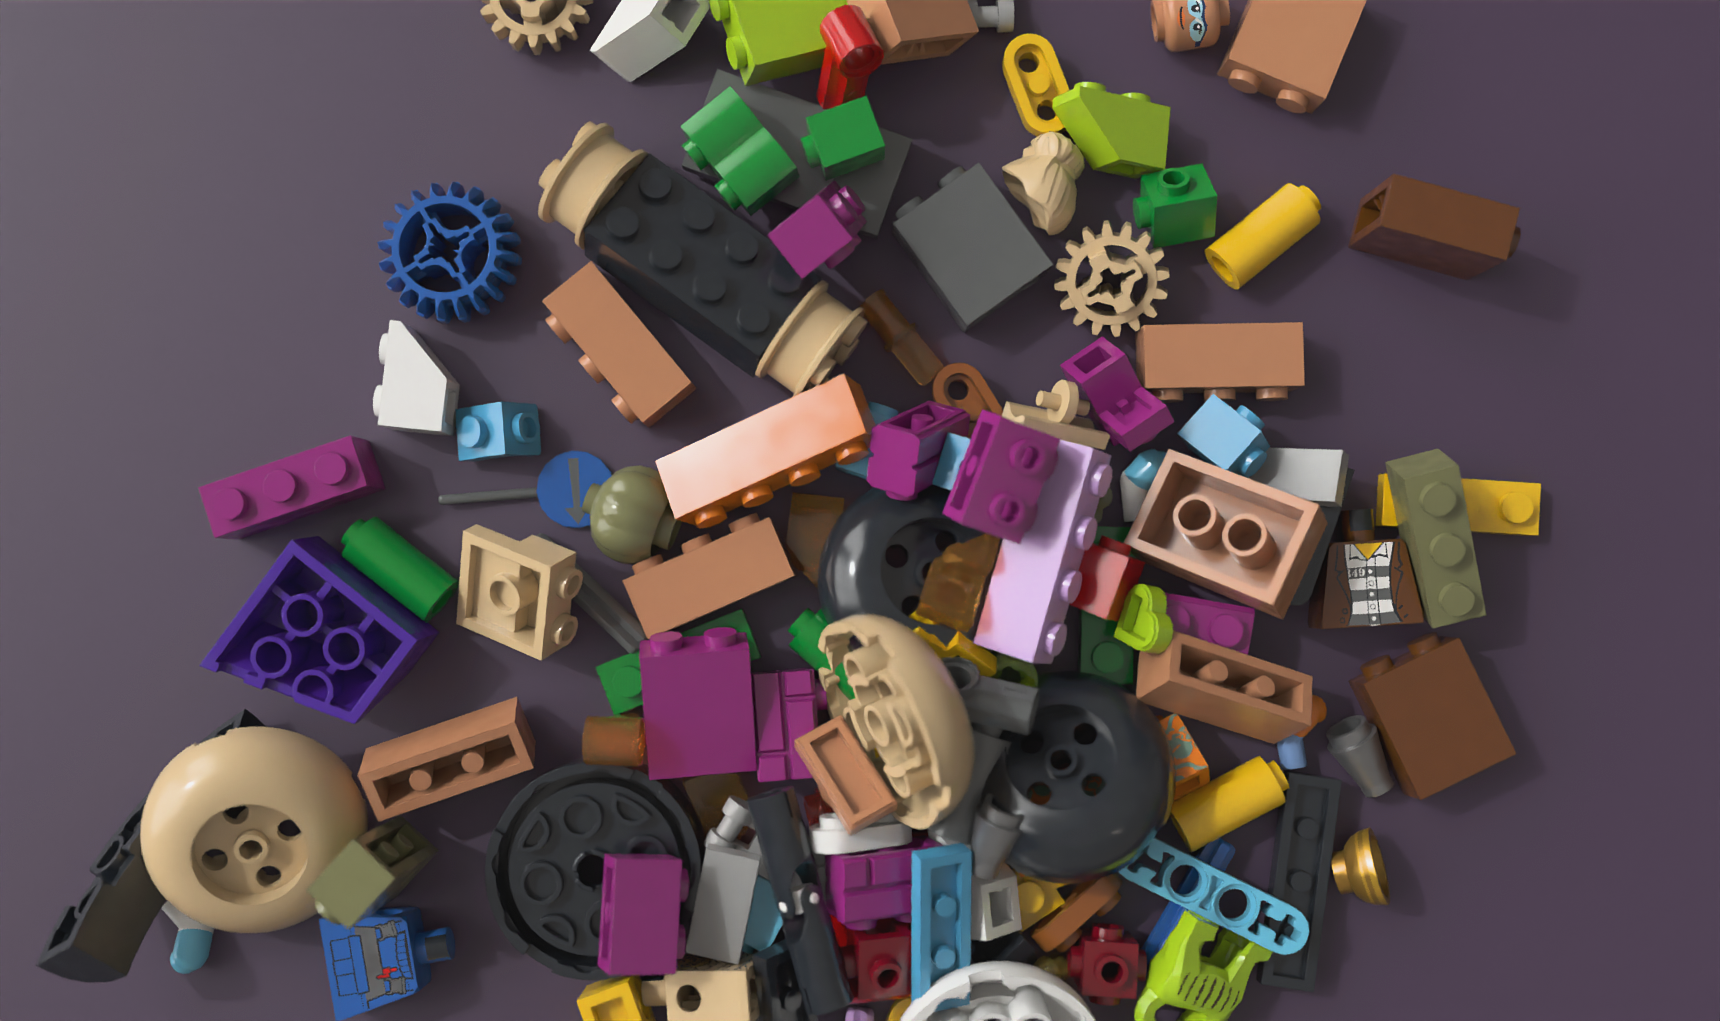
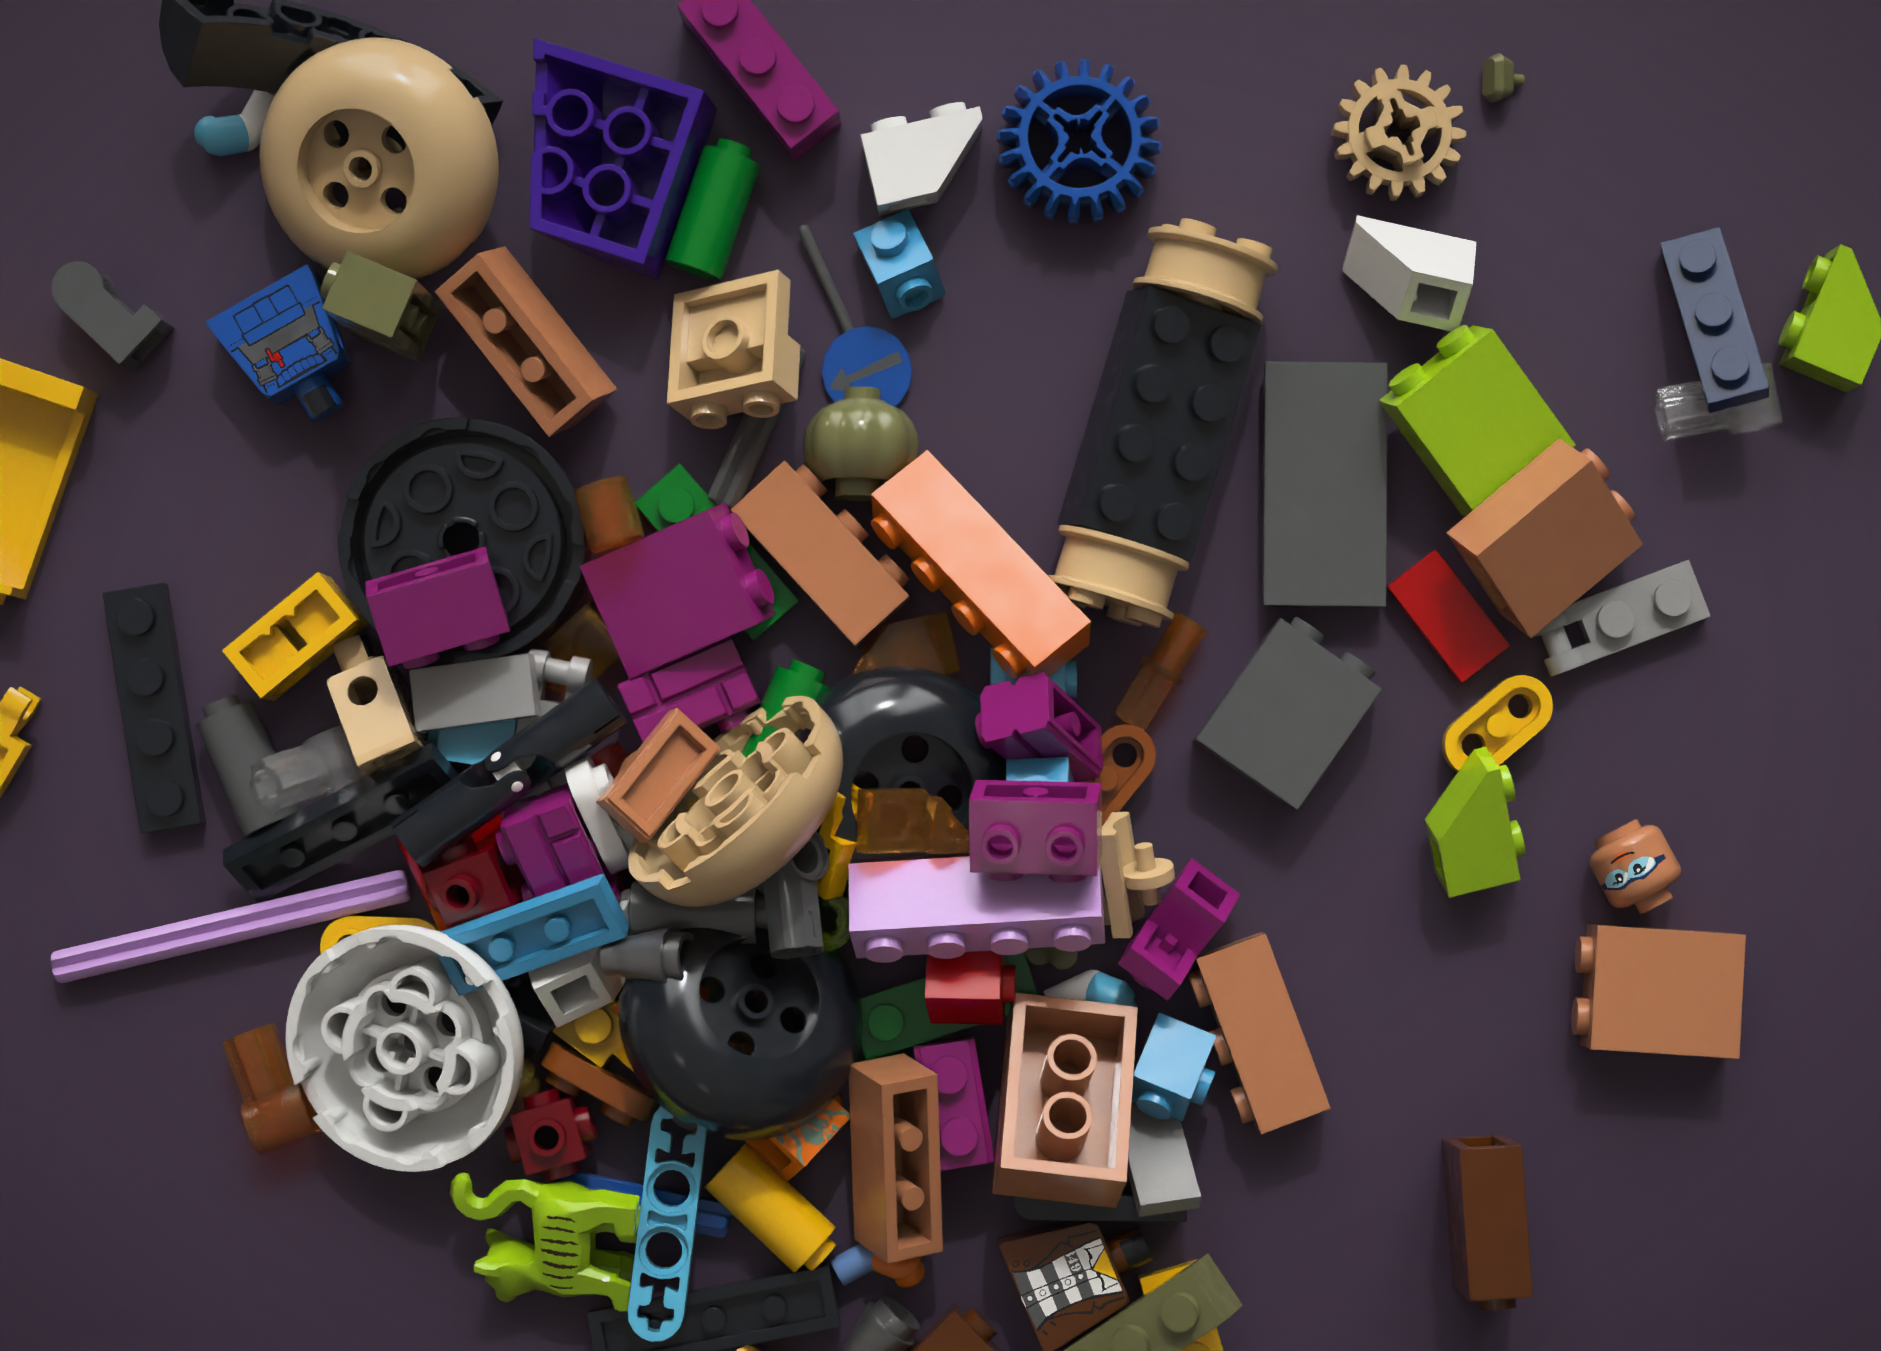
camera: 75 degrees right, 0 degrees up
nougat brick [542,261,697,428] -> none
green brick [680,86,800,216] -> none
magenta brick [768,180,867,278] -> none
green brick [800,96,885,181] -> none
red piece [816,5,884,110] -> none
tan hair [1002,131,1085,235] -> none
tan gear [1054,220,1170,337] -> none
lime tile [1114,584,1173,654] -> none
green brick [1133,163,1217,248] -> none
yellow brick [1205,183,1321,290] -> none
none -> red tile [1386,549,1510,684]

